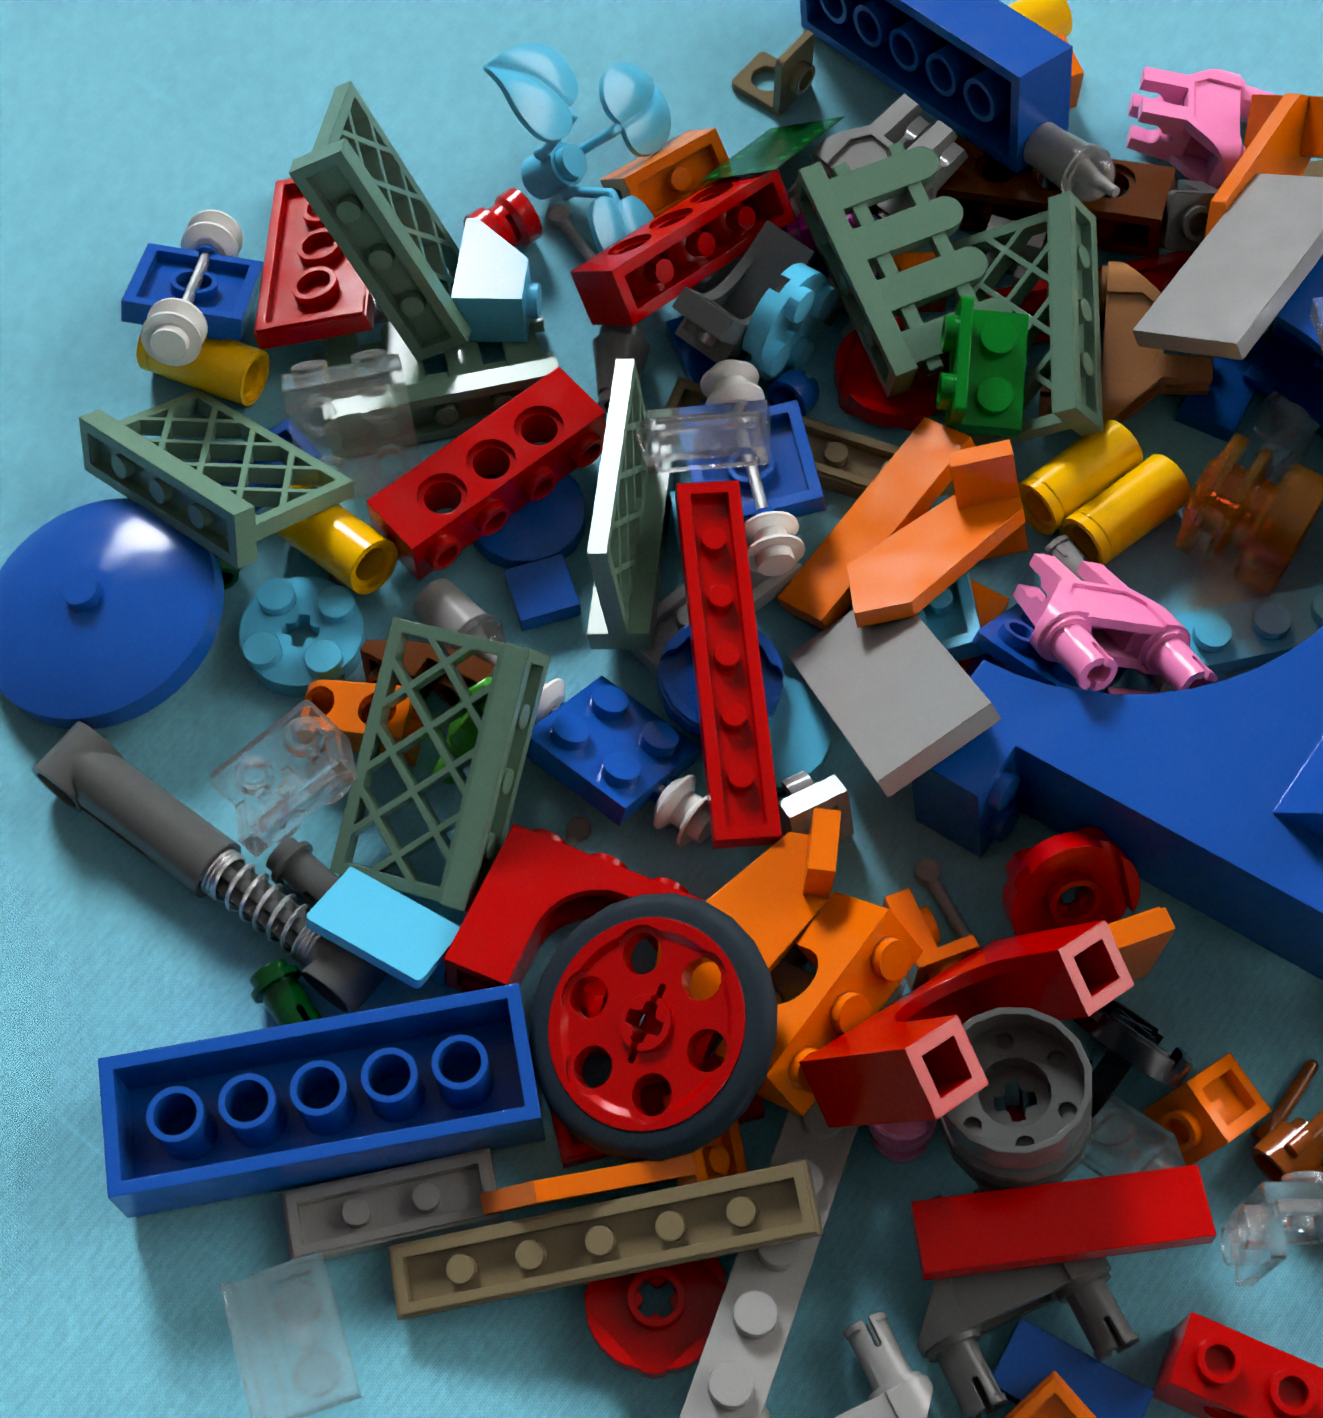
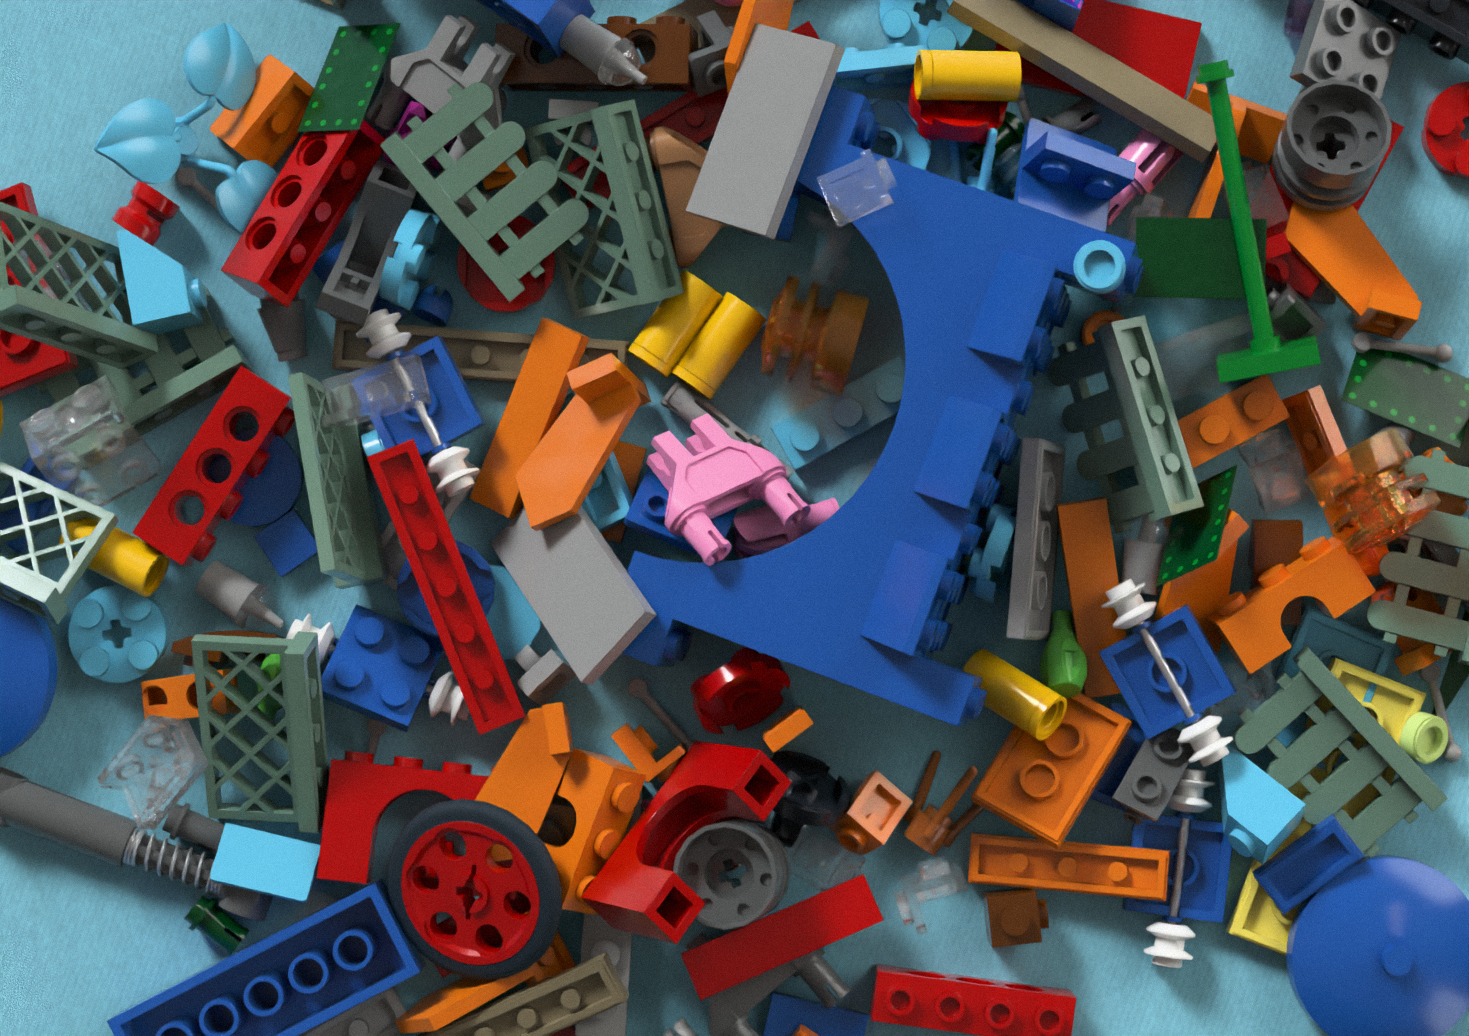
camera: 15 degrees left, 25 degrees up
green bracket [936,296,1029,437] -> none

